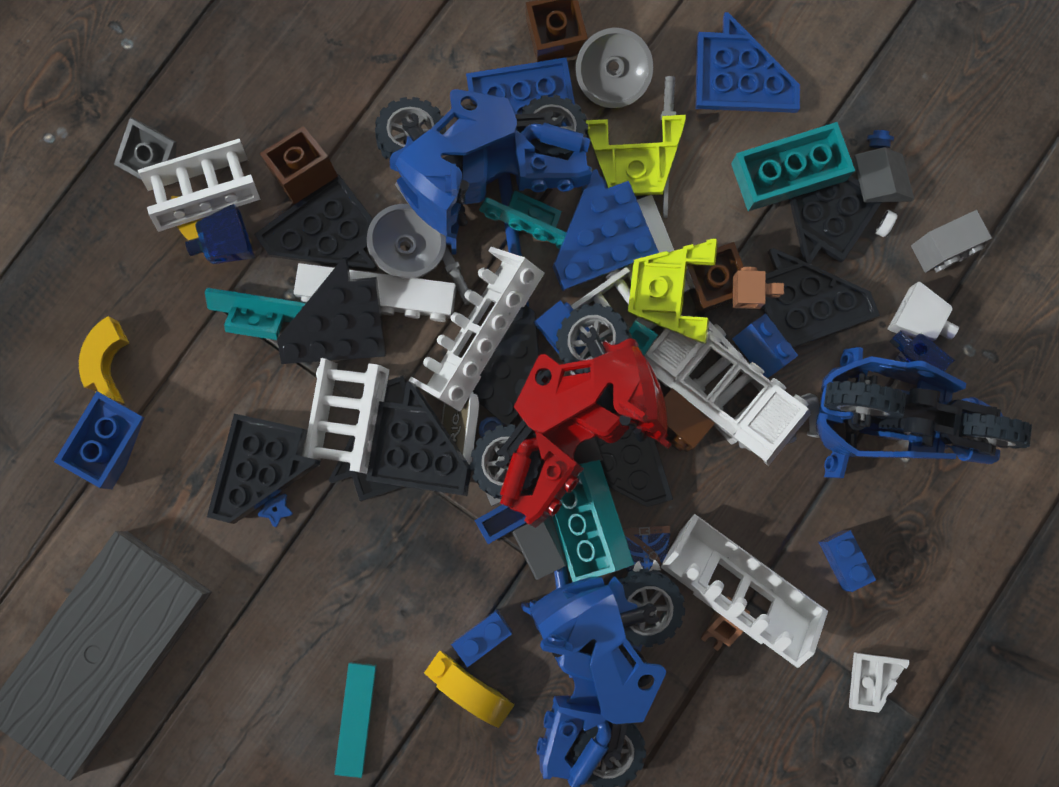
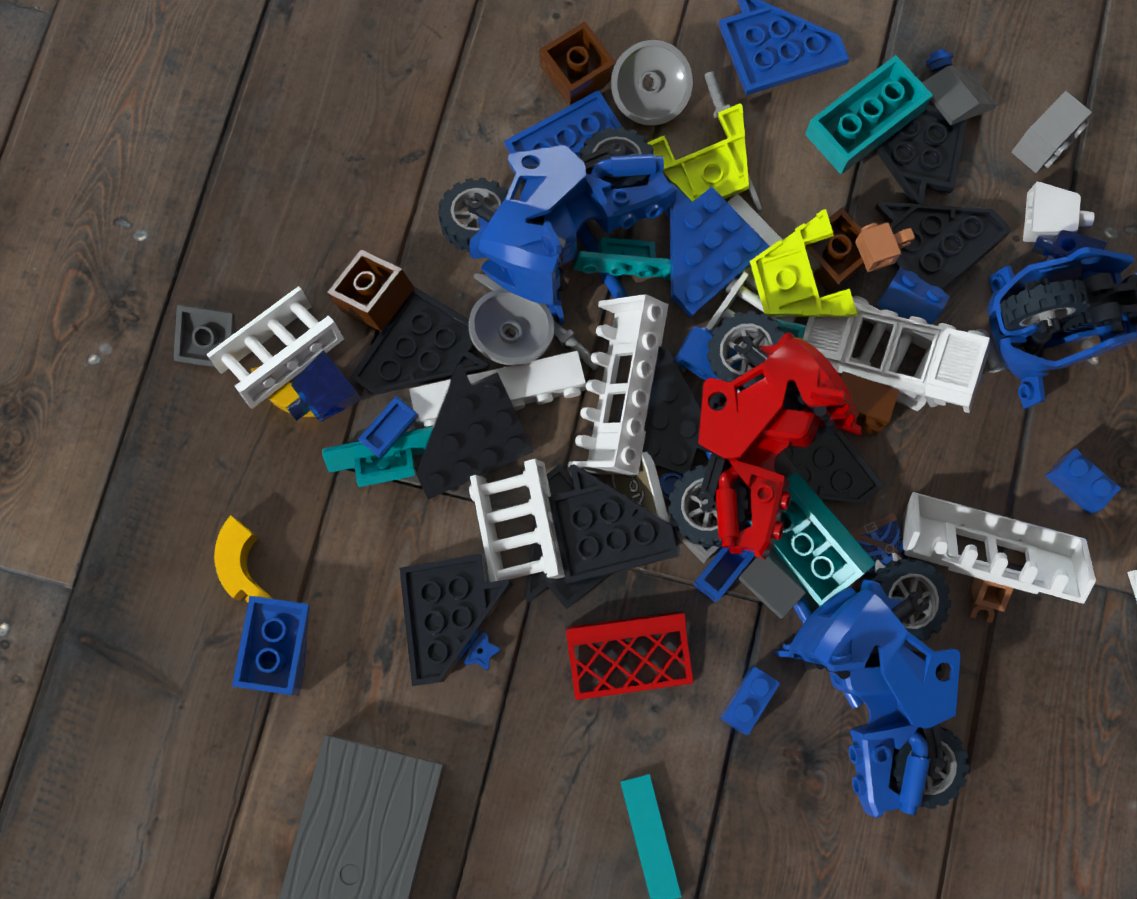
camera: 20 degrees left, 5 degrees down
yellow arch [424,650,514,728] -> none
white tile [875,210,897,237] -> none
none -> blue tile [358,396,419,459]
none -> red fence [565,611,693,700]

